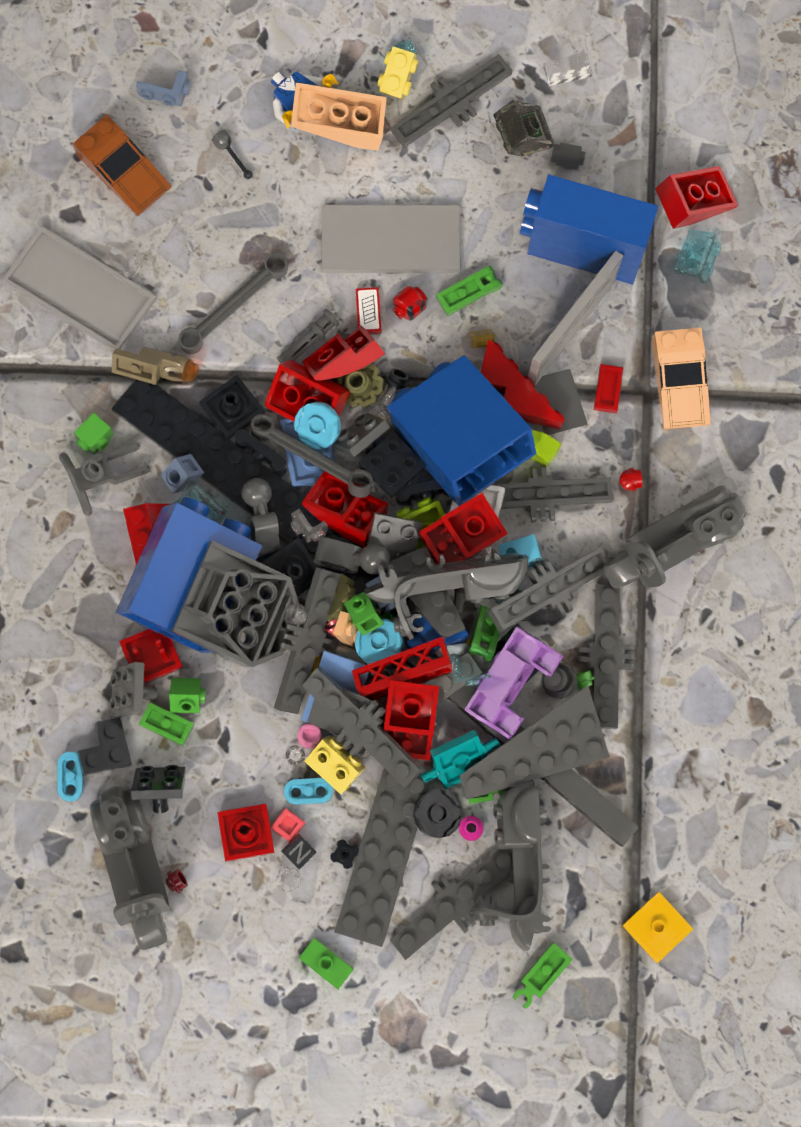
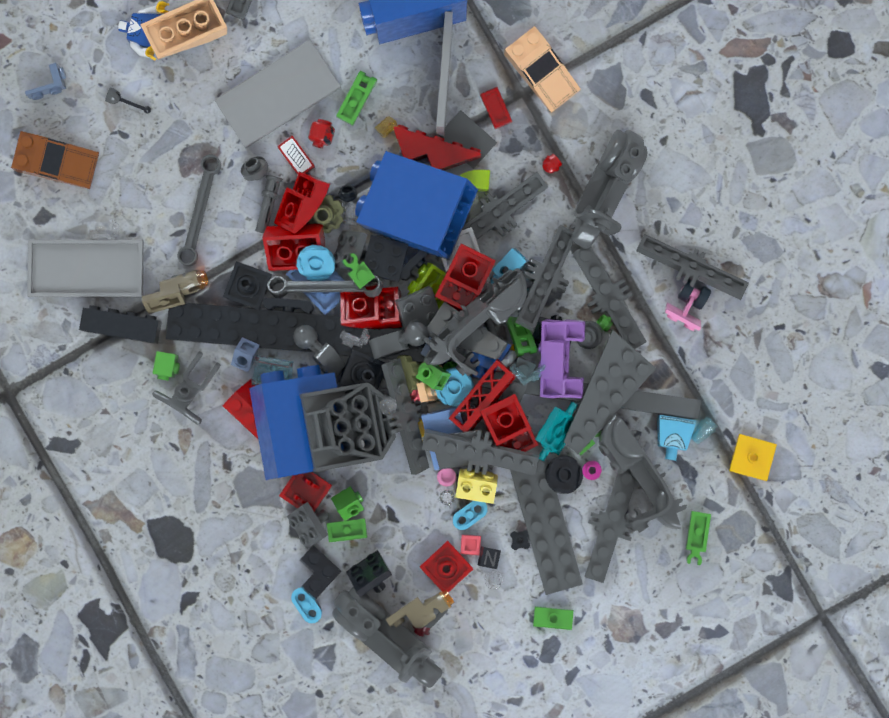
camera: 25 degrees left, 10 degrees up
none -> black brick [79,305,162,344]
none -> dark grey plate [240,156,269,181]
none -> bright green plate [342,253,375,289]
none -> dark tan plate [386,590,455,629]
none -> dark grey hinge [636,234,749,300]
none -> medium azure torso [657,415,696,461]
none -> bright pink plate [665,279,711,331]
none -> clear light blue cone [691,416,718,445]

